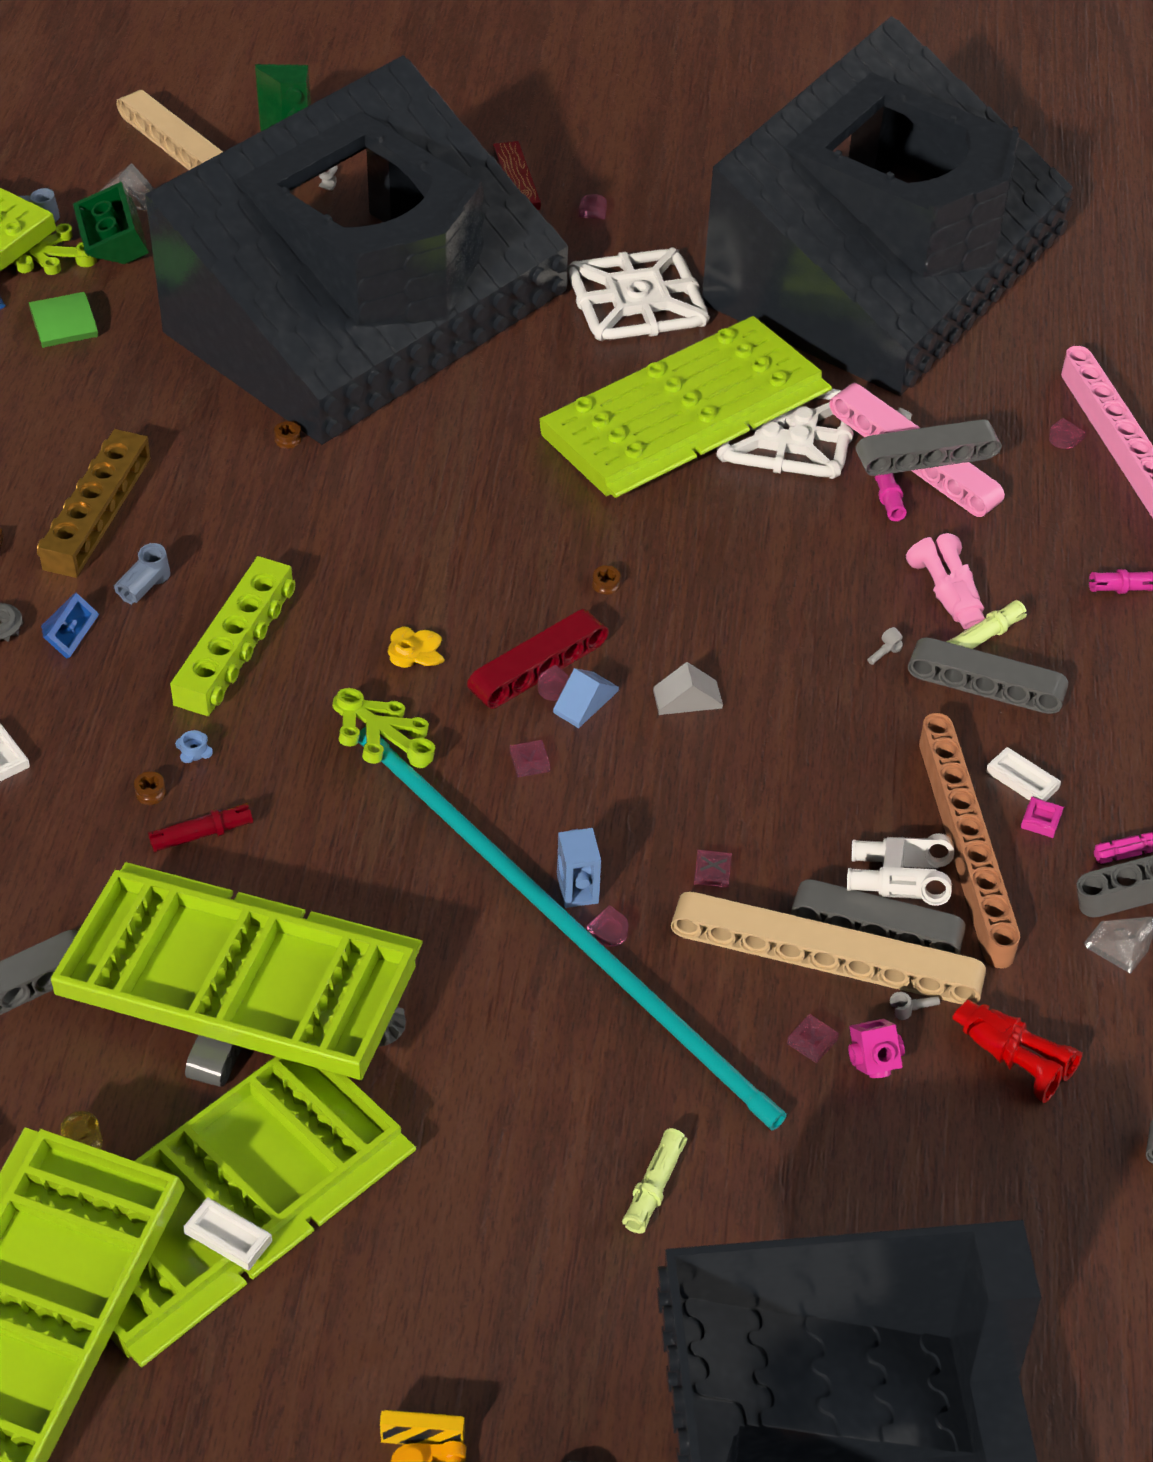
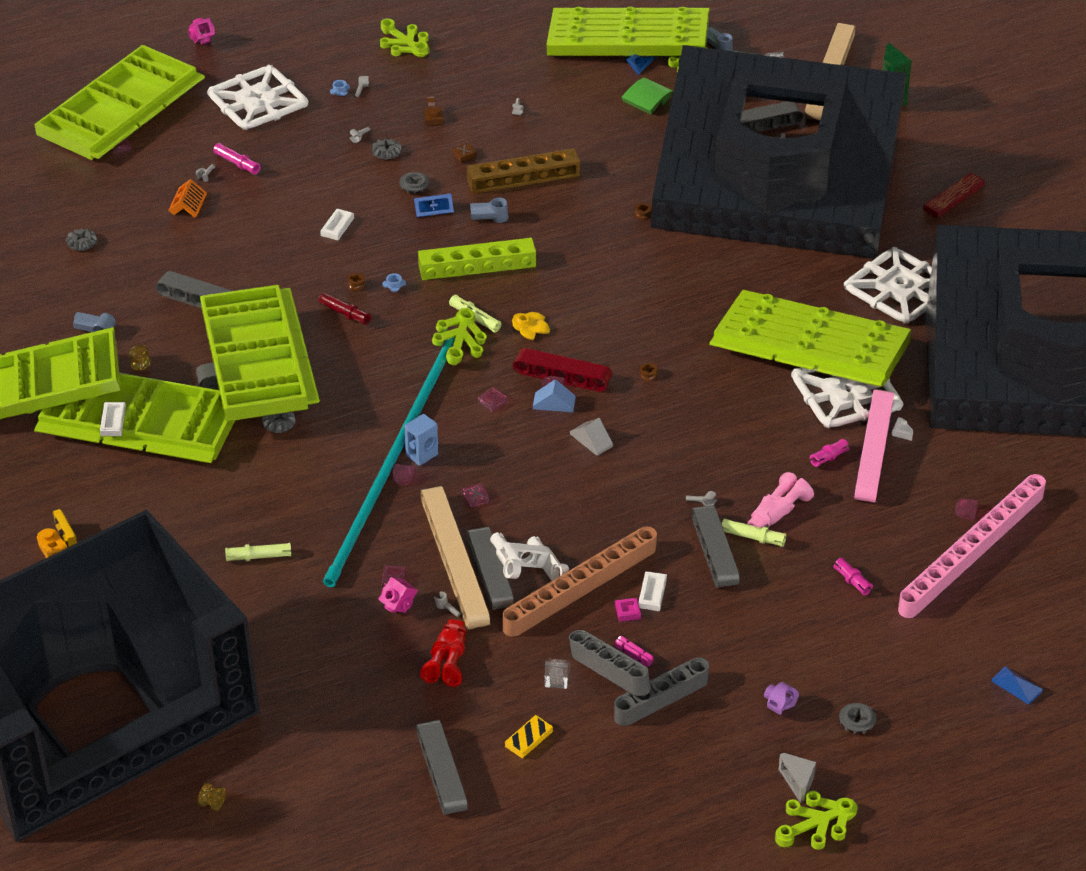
camera: 60 degrees right, 5 degrees down
dark grey beam [856,420,1002,476] -> none
none -> yellowish green pin [449,295,502,333]

